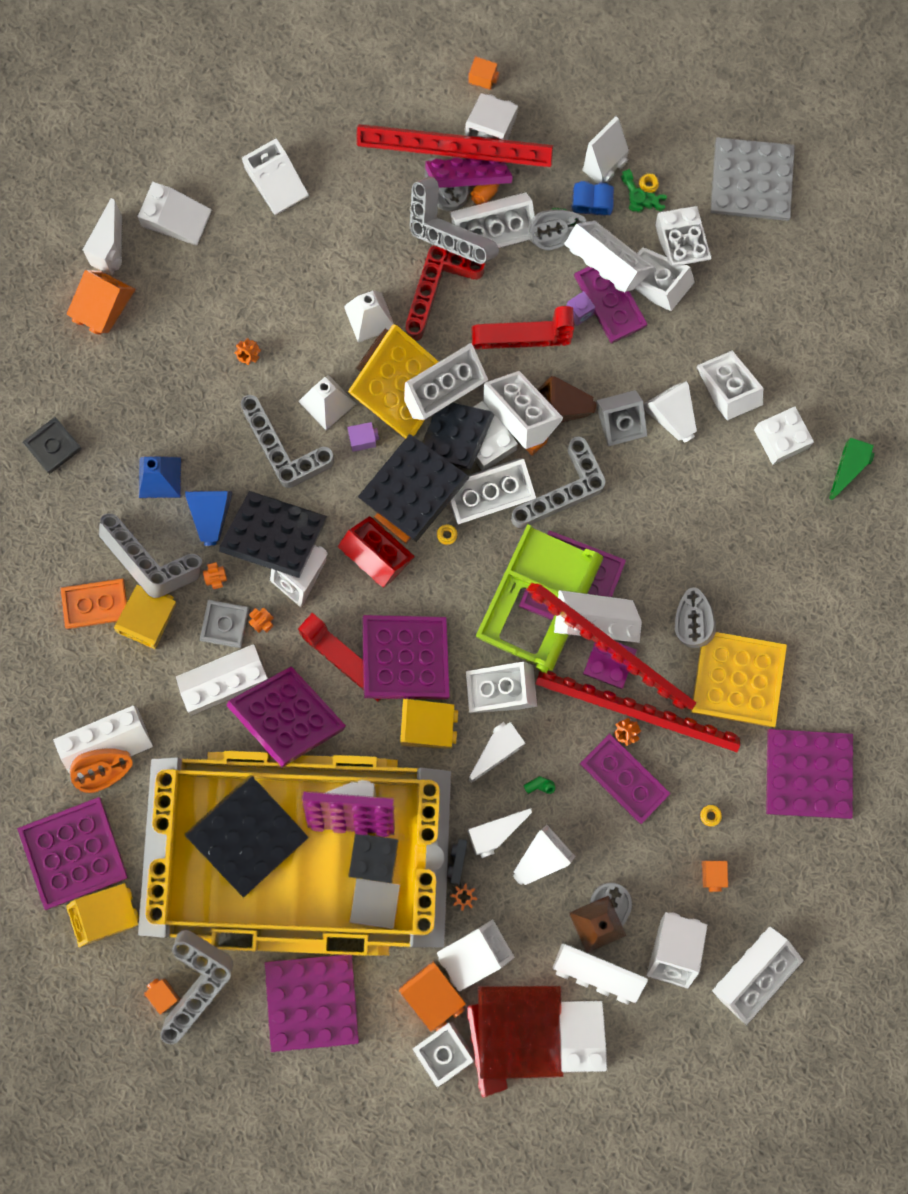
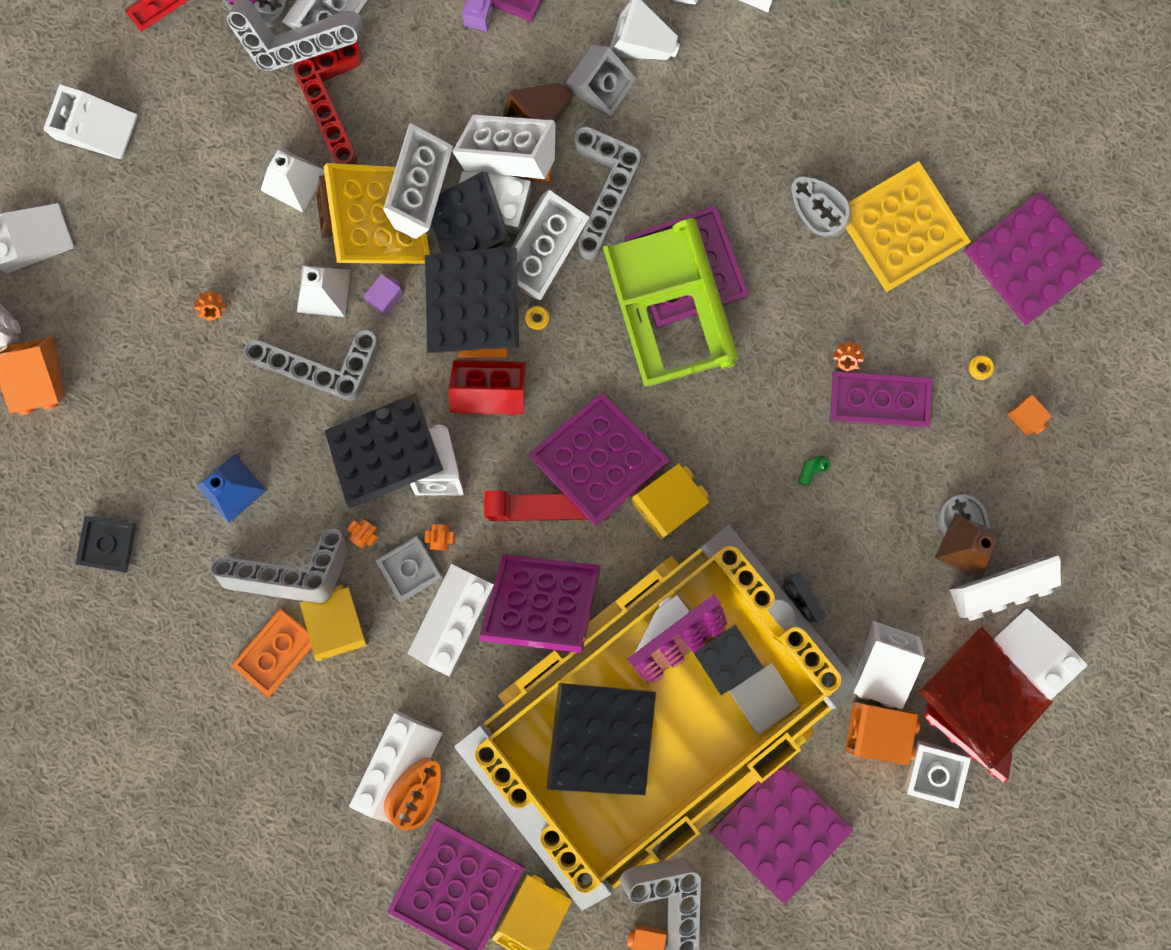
camera: 35 degrees left, 5 degrees up
blue slope [185,491,232,546] -> none
orange gear [451,884,477,911] -> none
white slope [466,662,537,713] -> none
white slope [468,808,532,858] -> none
white slope [469,722,525,783] -> none
red beam [471,306,575,349] -> none
white slope [513,825,575,885] -> none
red plate [527,583,697,710] -> none
red plate [535,671,740,752] -> none
white slope [554,590,642,643] -> none
magenta plate [583,642,637,689] -> none
white slope [646,912,707,988] -> none
white slope [712,927,804,1025] -> none

